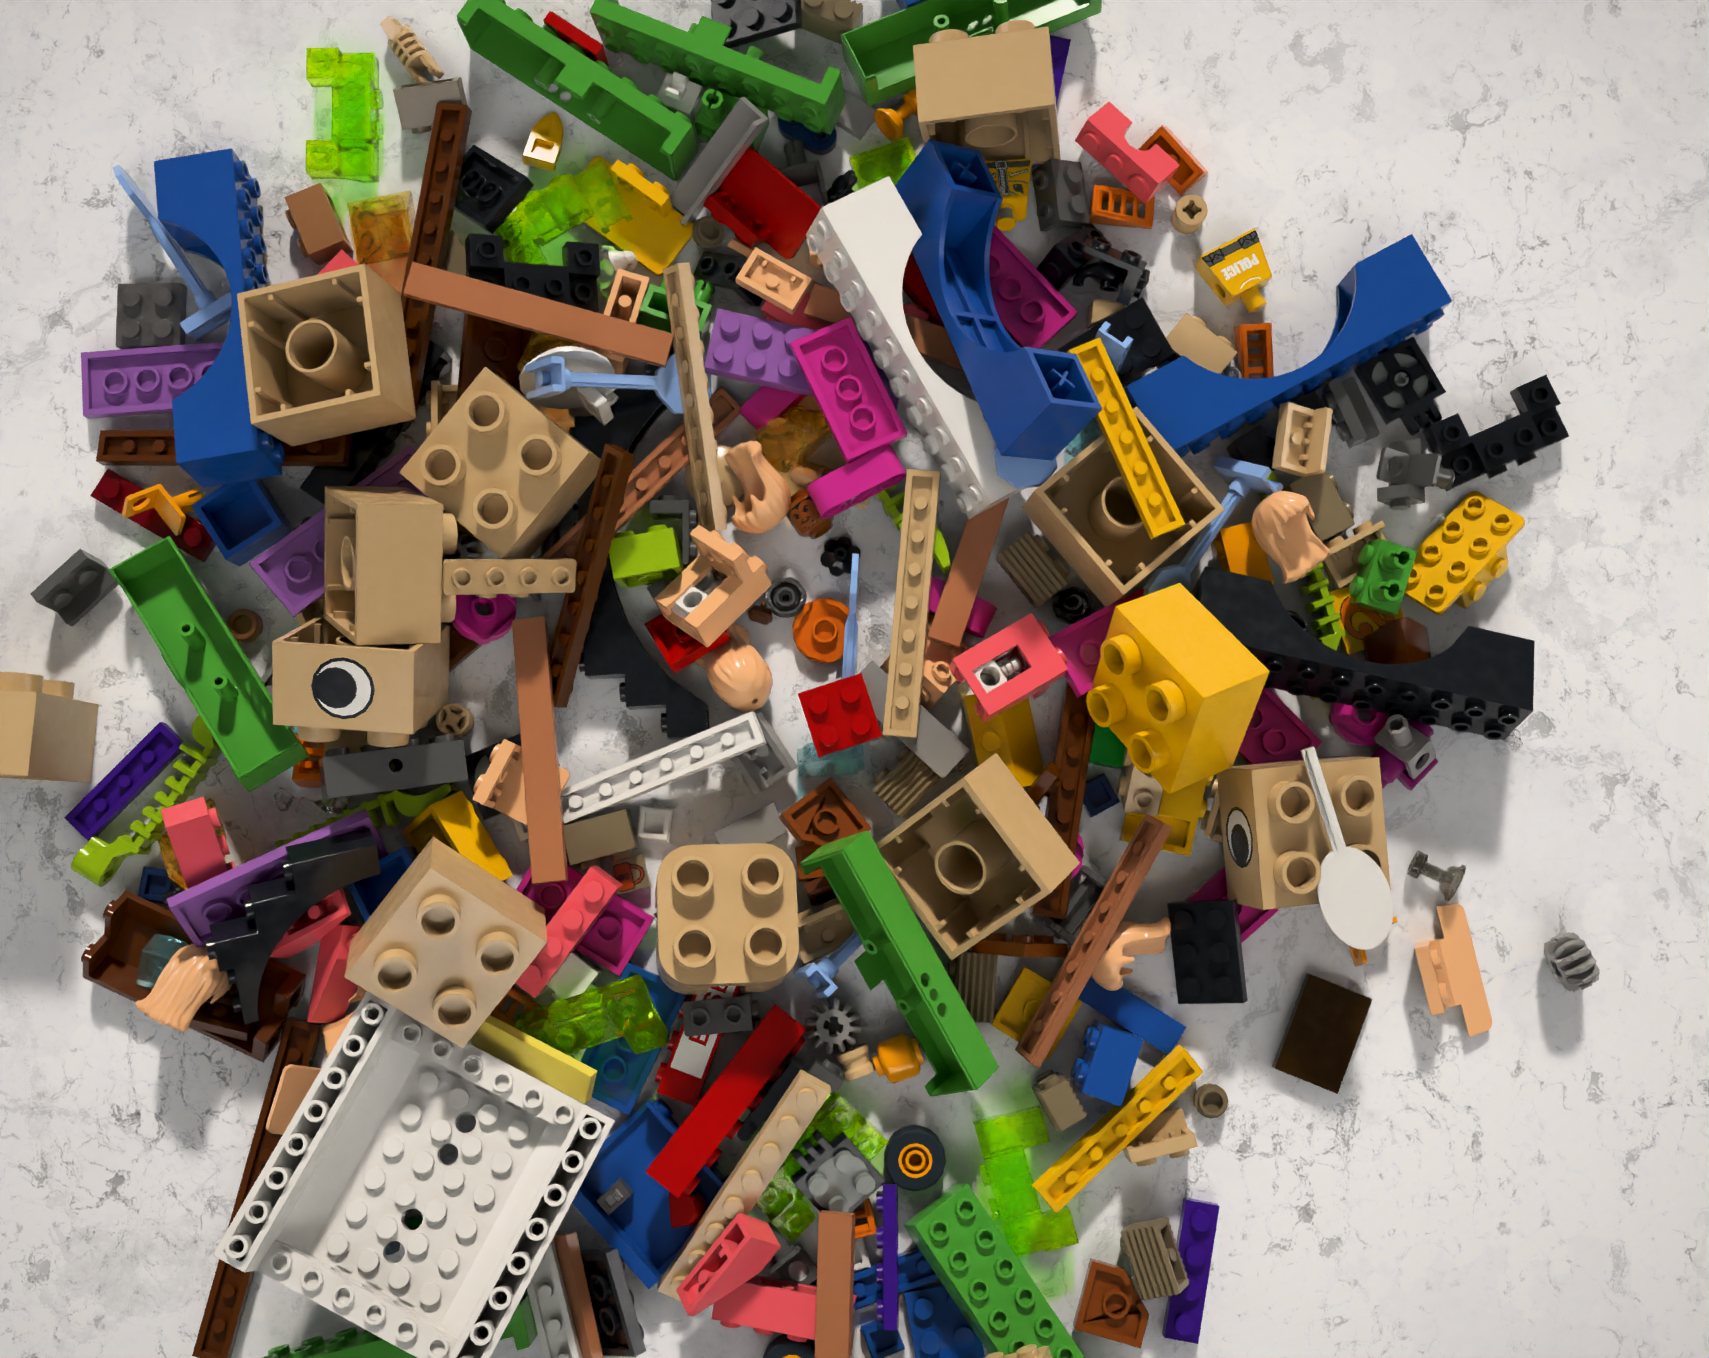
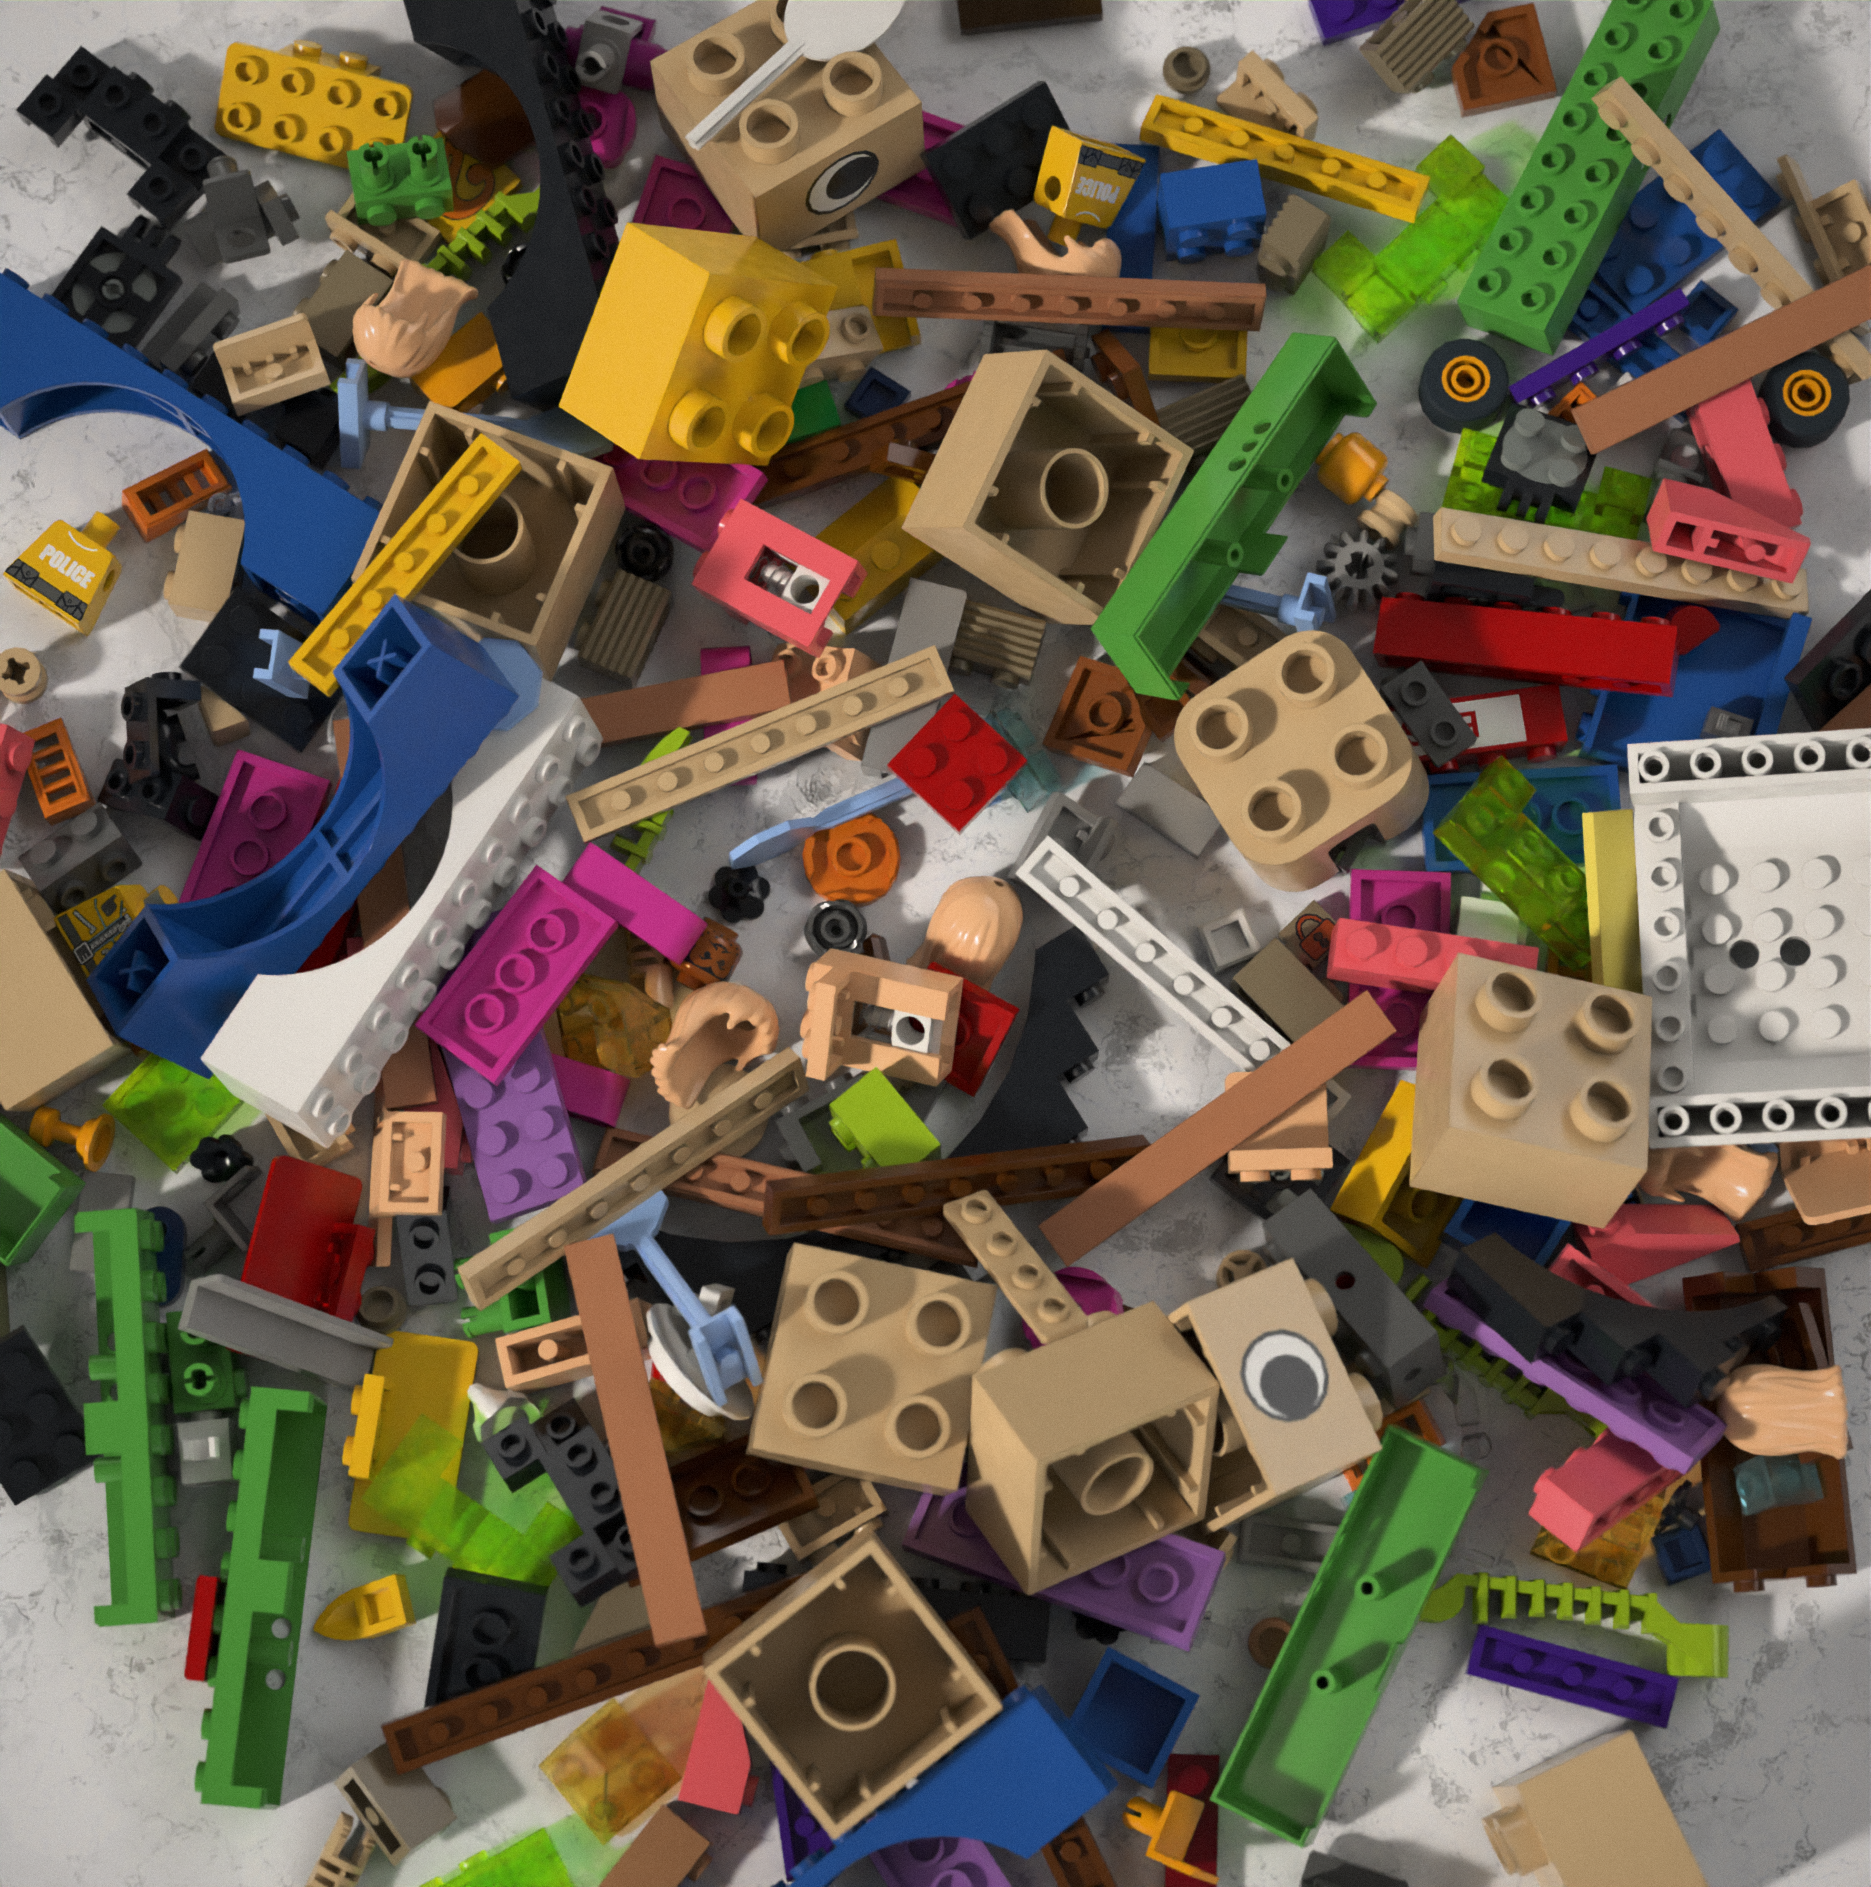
camera: 115 degrees left, 5 degrees down
none -> yellow torso [1033,126,1145,247]

